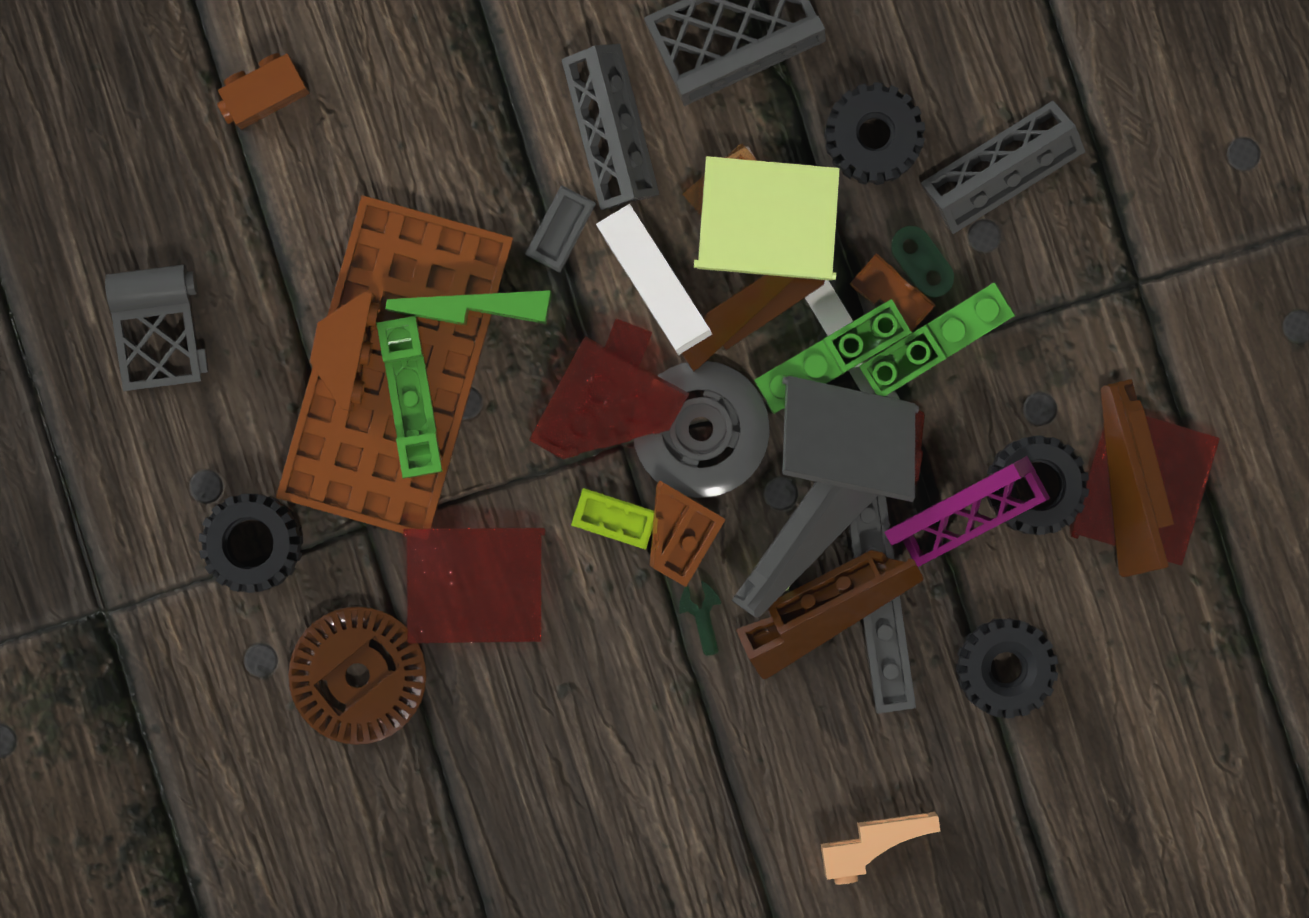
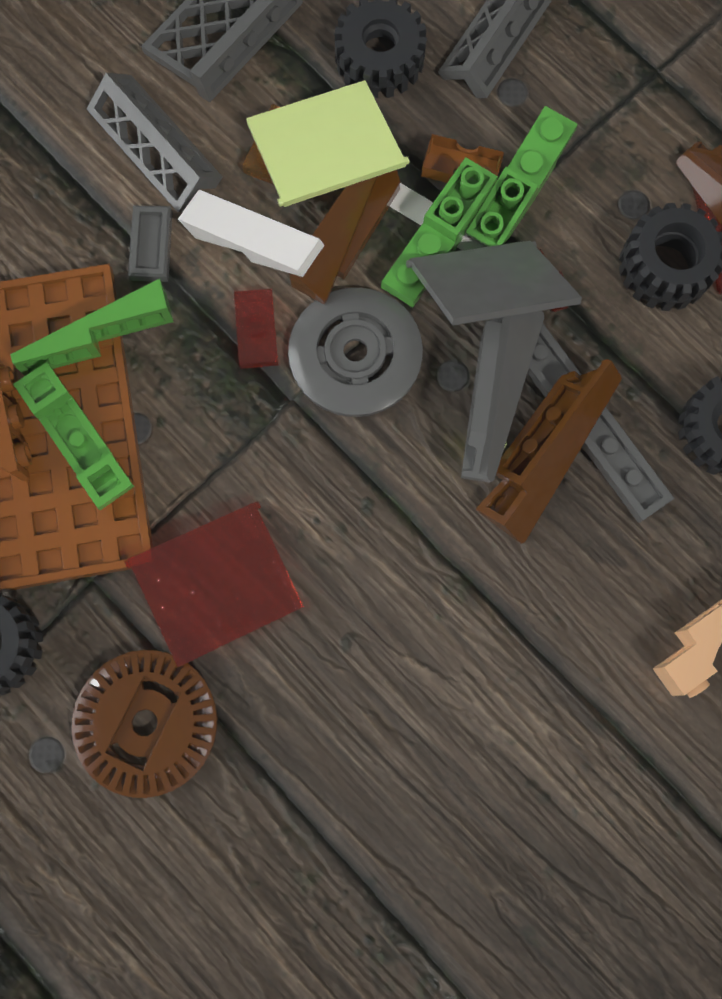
camera: 30 degrees left, 10 degrees down
clear red plate [529,336,689,459] -> none
lime plate [571,488,654,550] -> none
dark orange wing [650,480,726,587] -> none
clear green bar [679,581,721,656] -> none
magenta fence [884,456,1050,567] -> none
clear green plate [890,226,954,298] -> none

